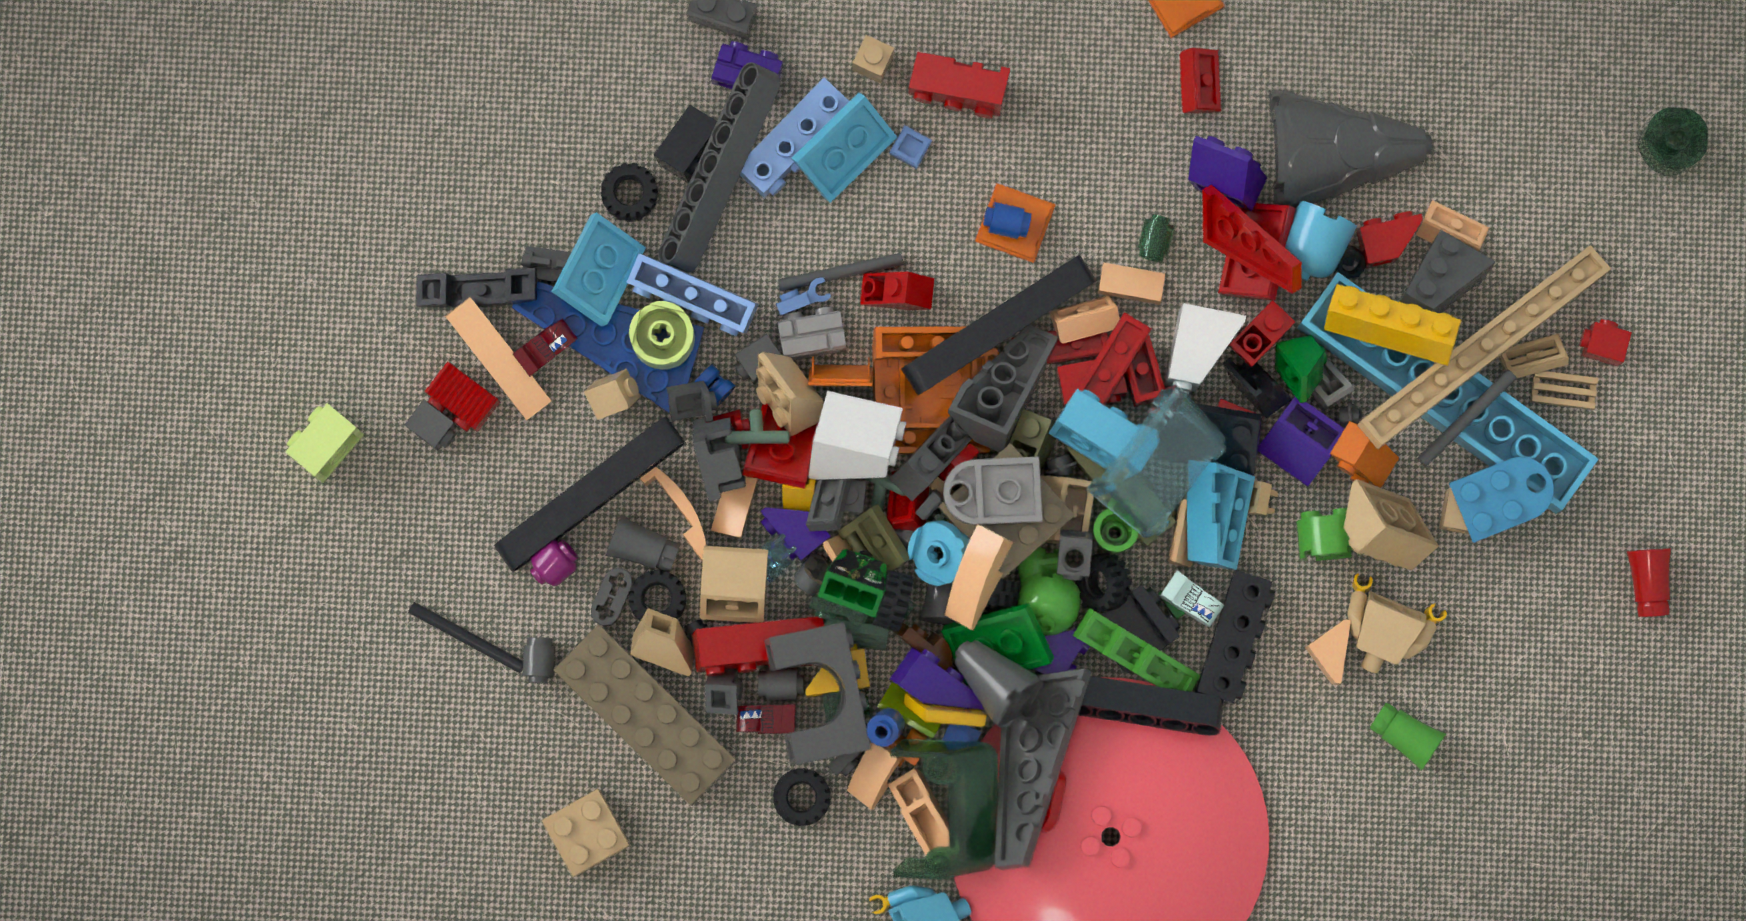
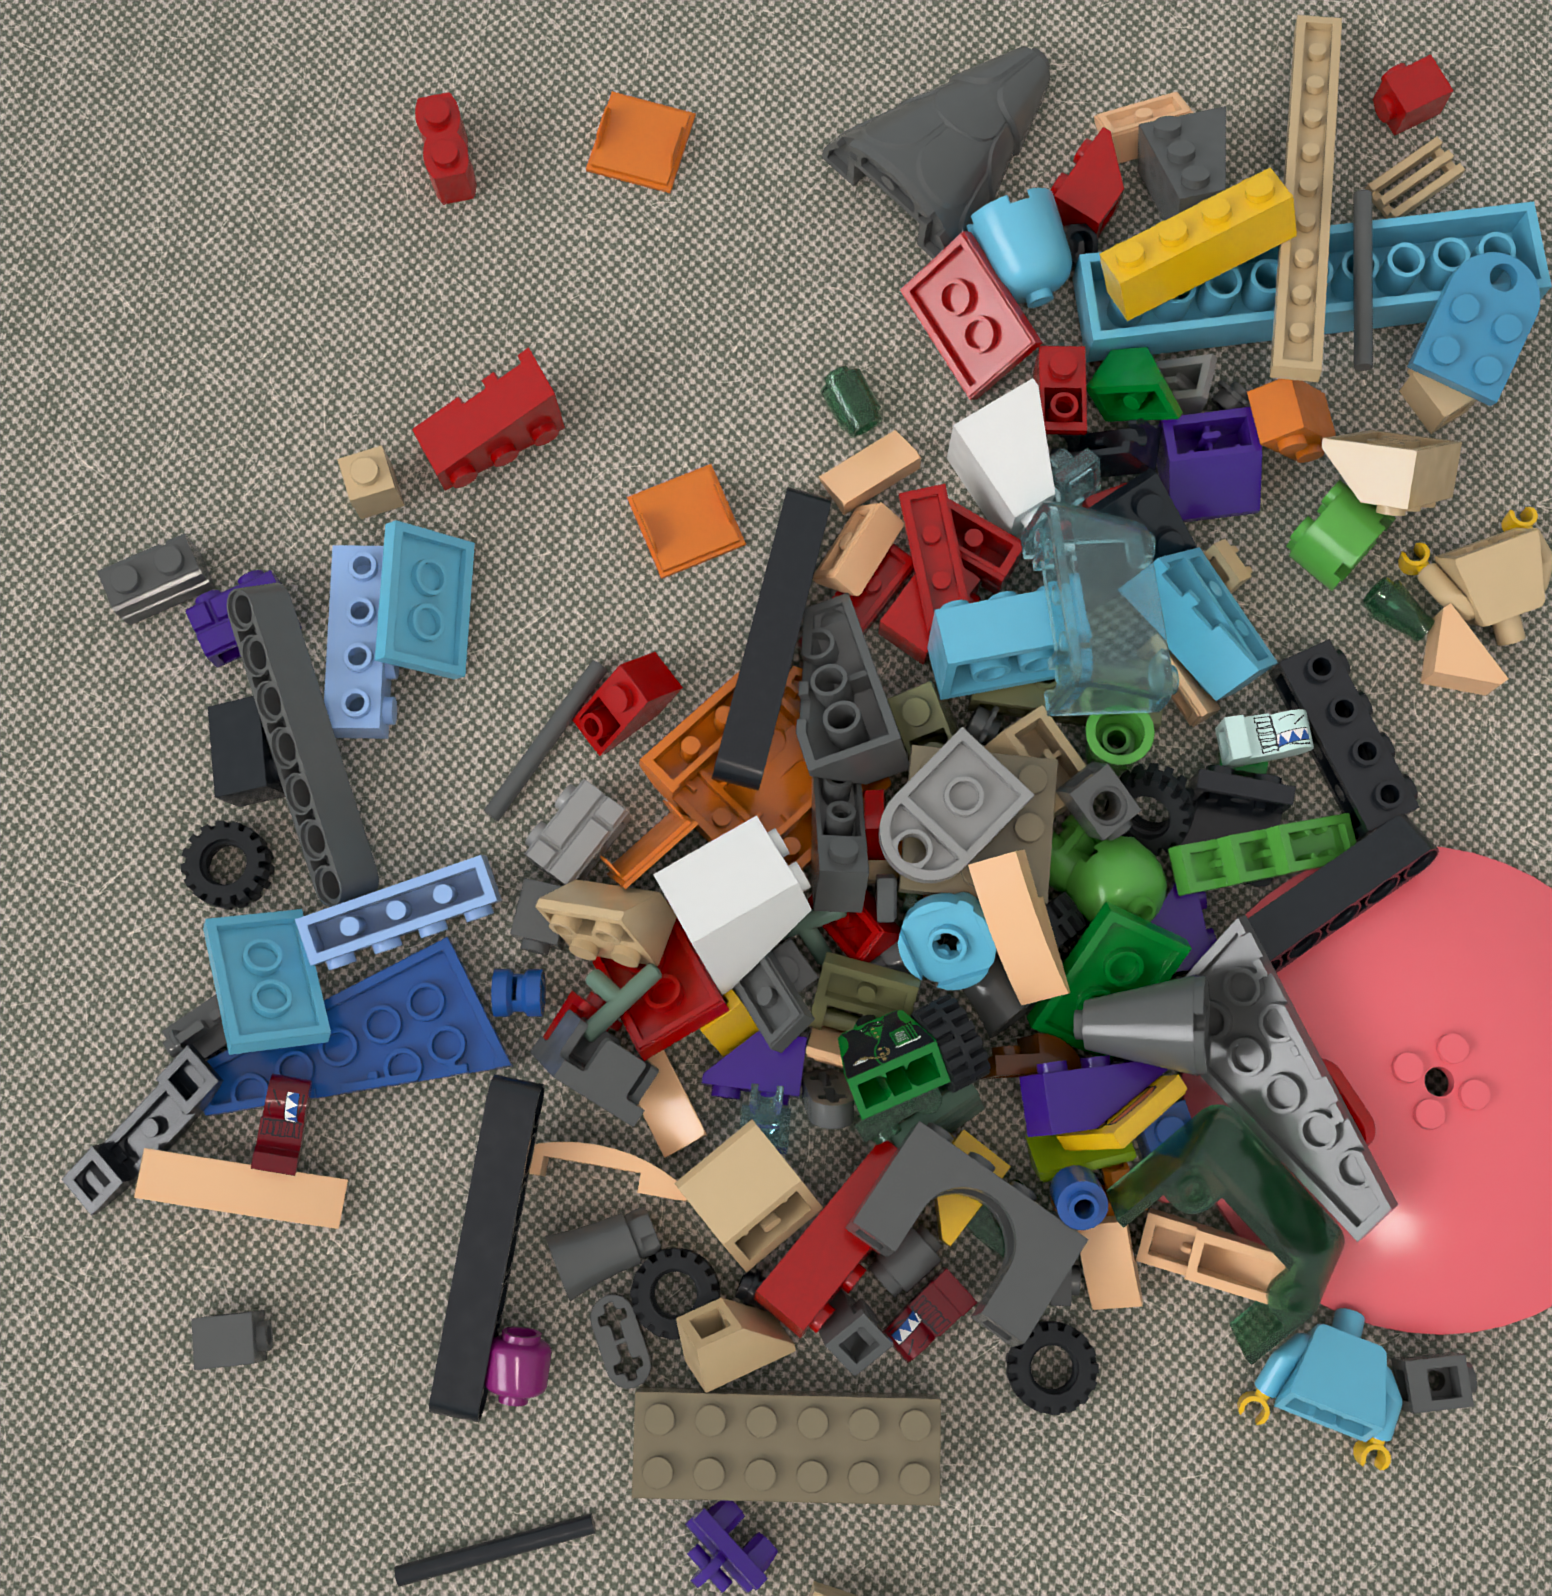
camera: 40 degrees left, 5 degrees down
yellowish green brick [286,403,364,483] -> none
red brick [424,361,500,432] -> none
dark grey brick [522,637,555,684] -> none
tan brick [584,369,640,420] -> none
yellowish green brick [629,301,695,370] -> none
dark grey bracket [667,381,717,422] -> none
medium blue plate [775,278,831,316] -> none
medium blue tile [889,125,932,169] -> none
blue brick [983,202,1031,239] -> none
red slope [1180,48,1221,114] -> none
dark purple slope [1188,136,1268,211] -> none
red wing [1202,185,1302,294] -> none
tan tile [1498,334,1569,378] -> none
none -> dark purple hips [685,1500,778,1593]
none -> clear light blue tile [1049,448,1101,514]
none -> clear green cone [1361,576,1435,642]

